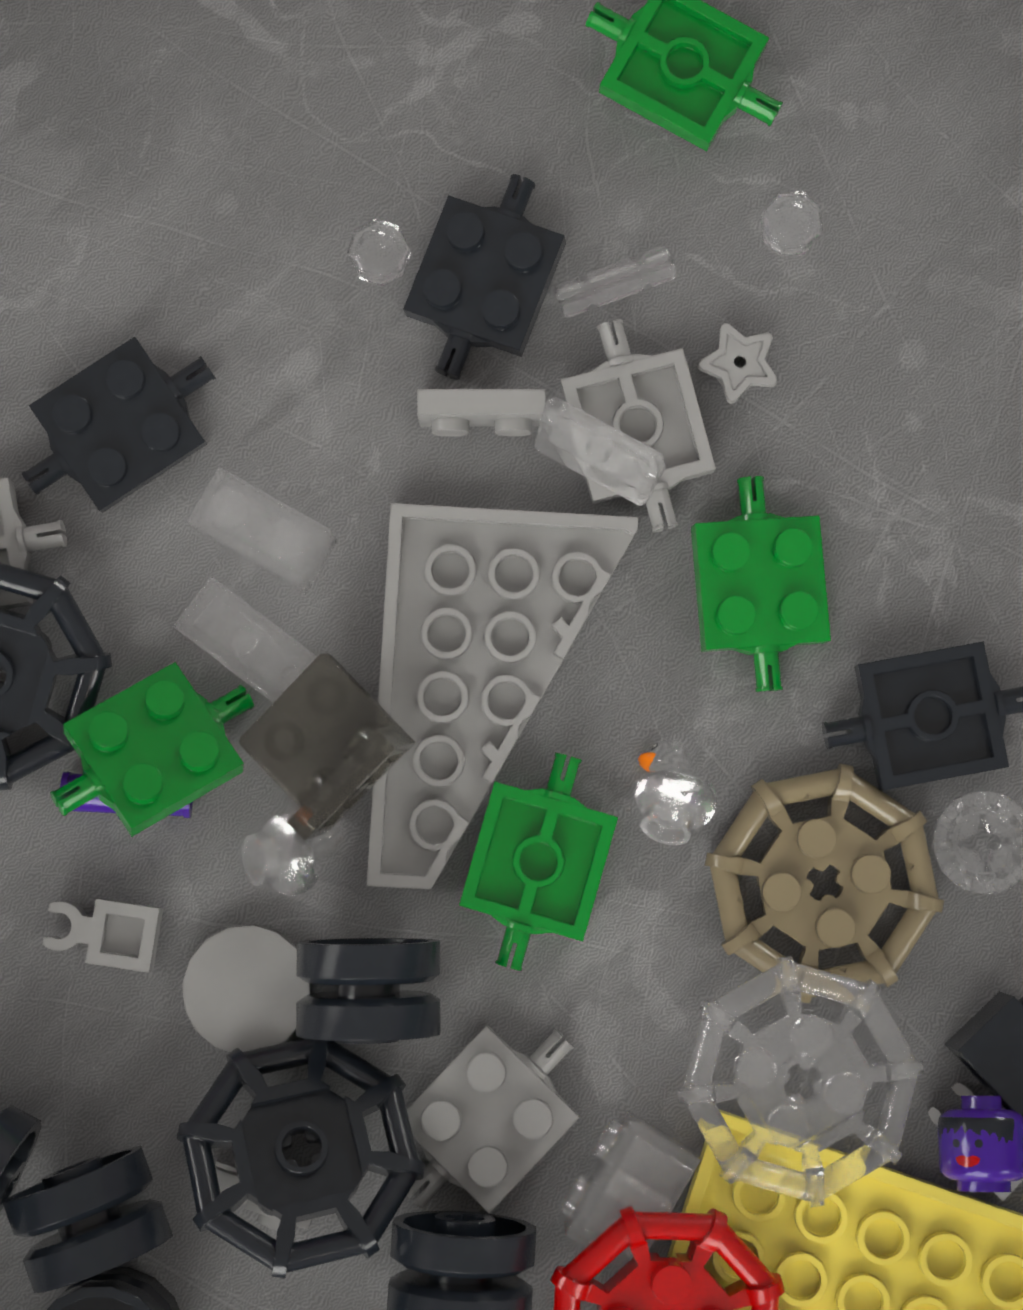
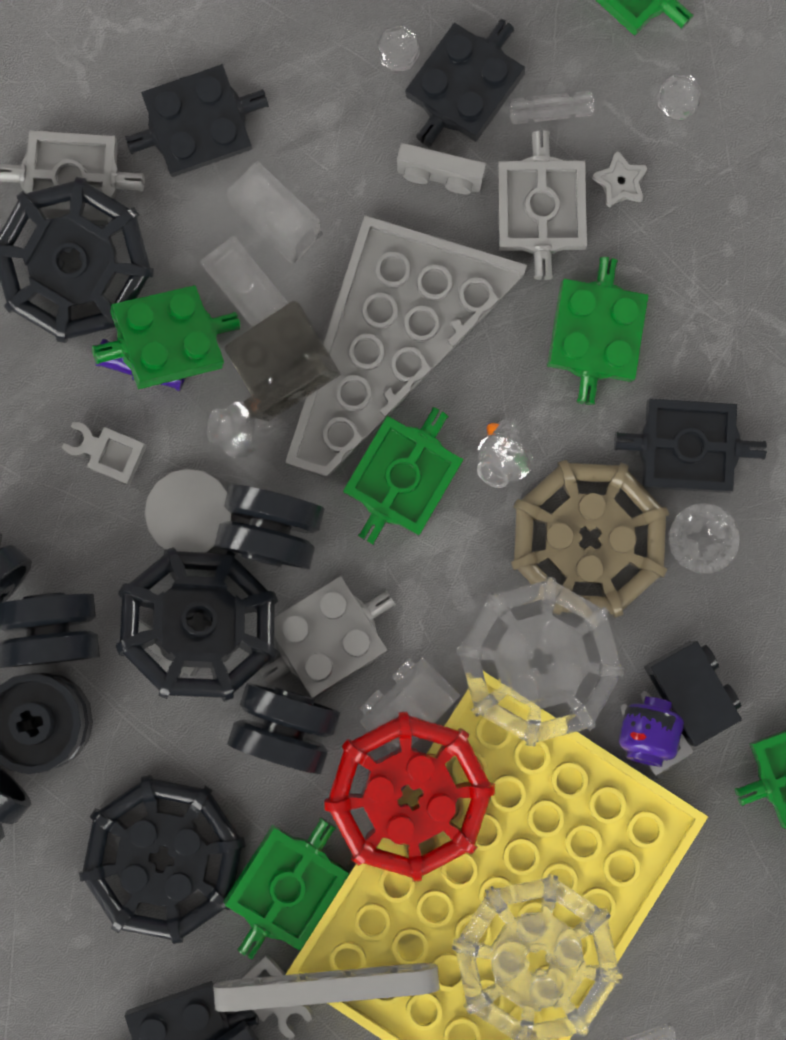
camera: 15 degrees right, 0 degrees up
clear slope [535,396,666,506] -> none

